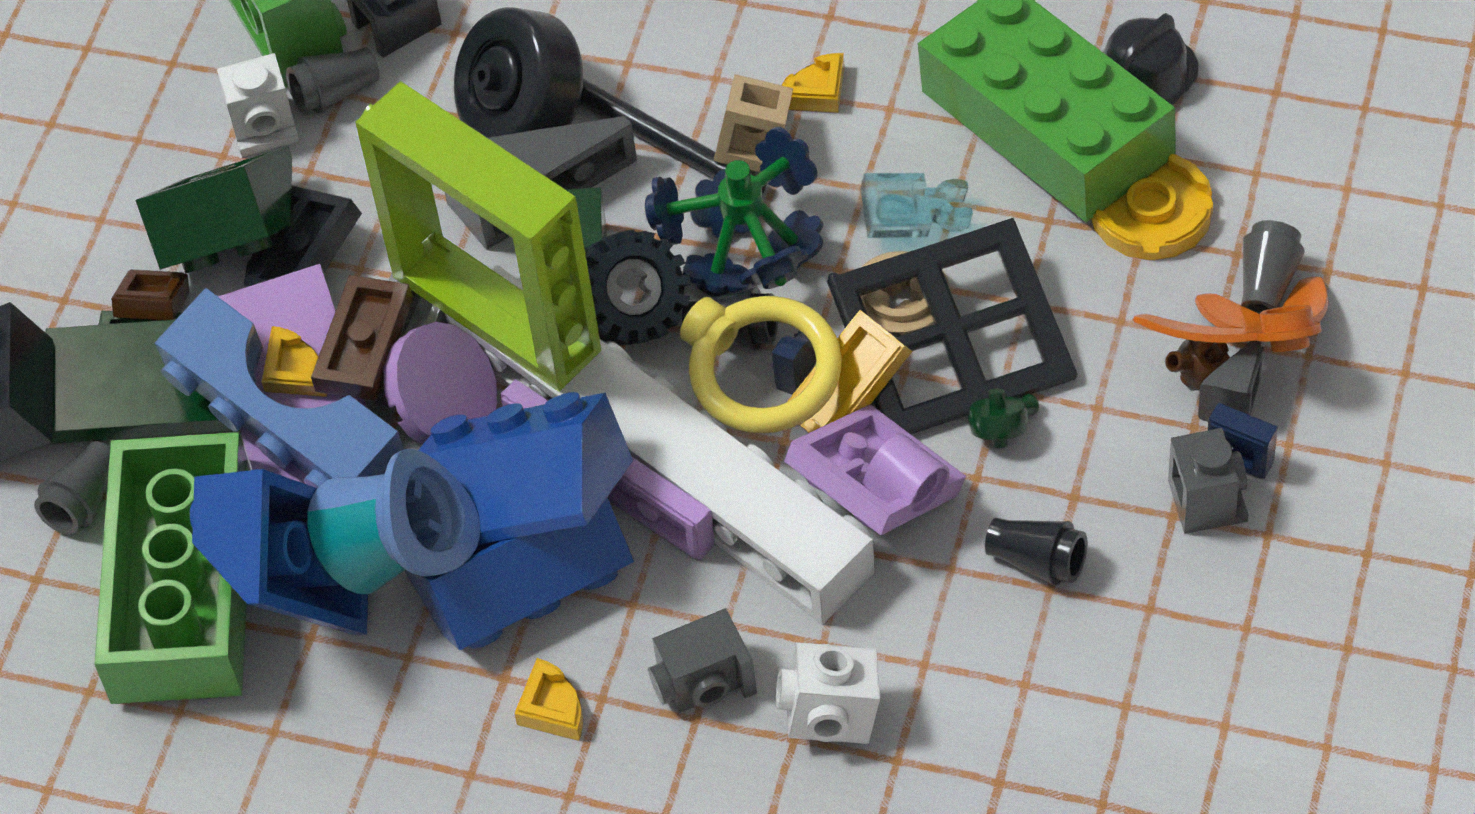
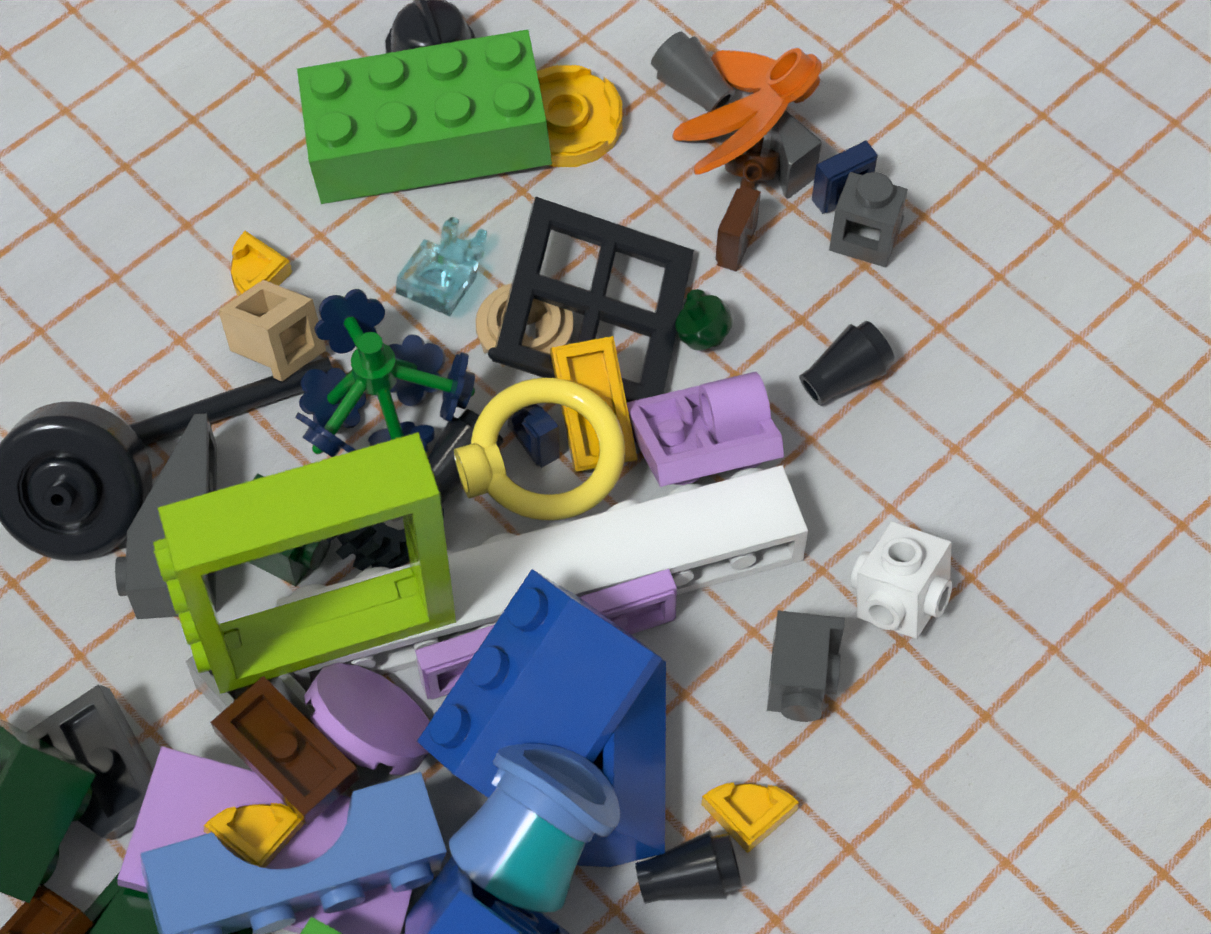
camera: 65 degrees left, 5 degrees up
none -> black cone [635,830,742,904]
none -> reddish brown tile [715,185,761,272]

